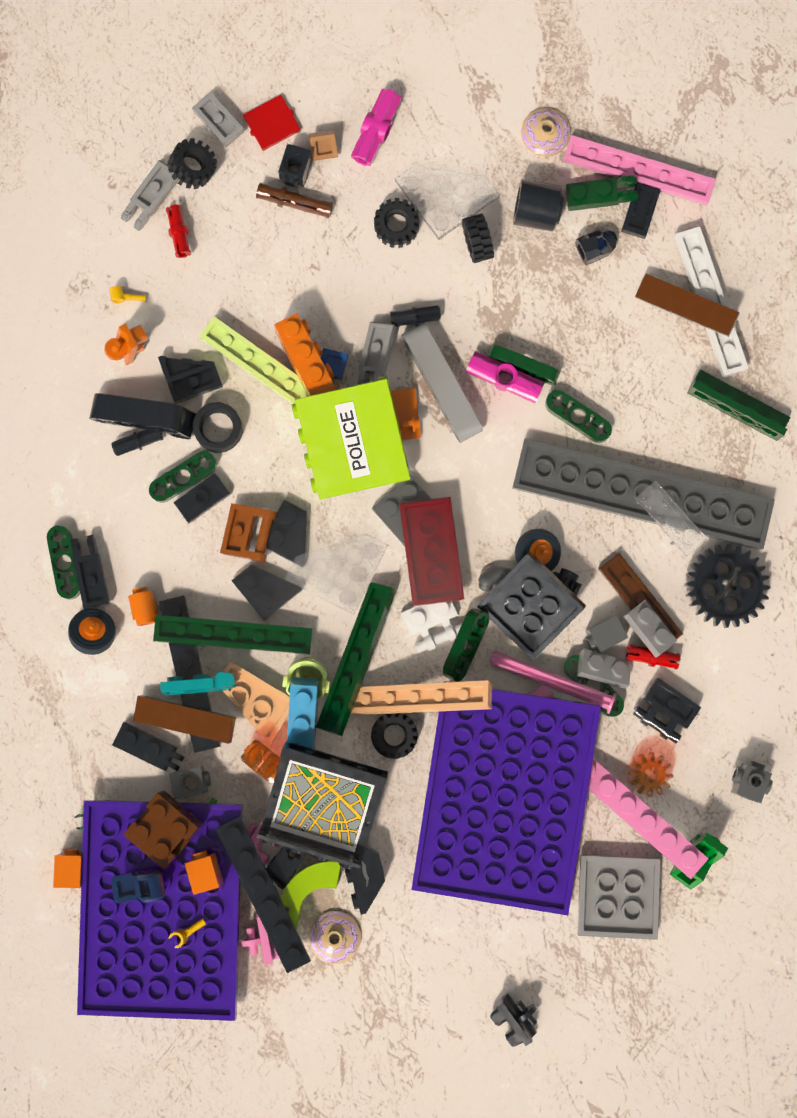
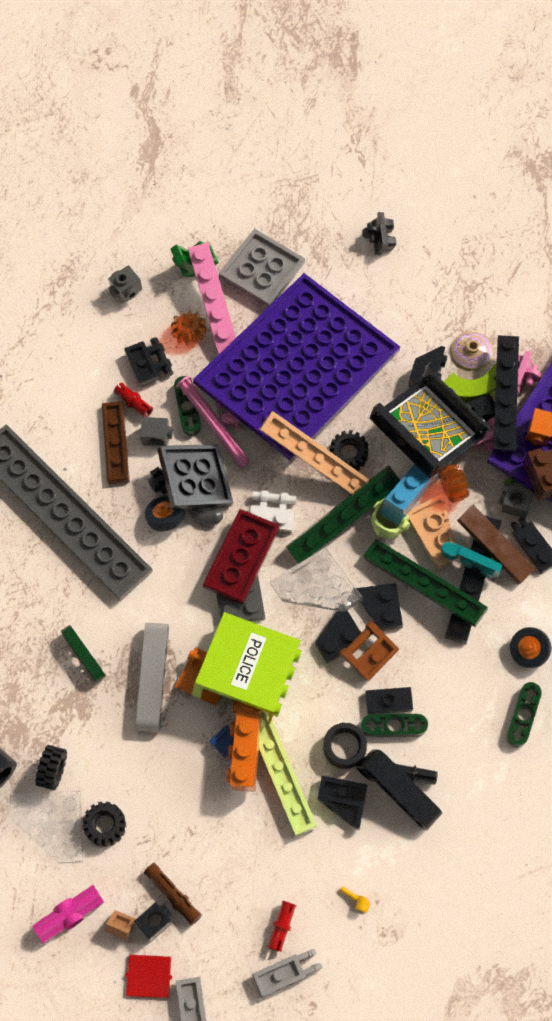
camera: 145 degrees left, 15 degrees down
black hinge [71,535,111,609] -> none
orange hips [104,323,147,365] -> none
orange brick [128,587,159,626] -> none
black tyre [168,138,217,189] -> none
light grey hinge [357,322,397,385] -> none
black axle [390,305,441,327] -> none
dark green beam [443,609,489,682] -> none
dark pink piece [466,351,545,404] -> none
dark green beam [545,390,612,443] -> none
light grey plate [577,648,631,689] -> none
light grey plate [623,600,677,658] -> none
clear plate [635,481,707,557] -> none
black gear [684,544,771,628] -> none

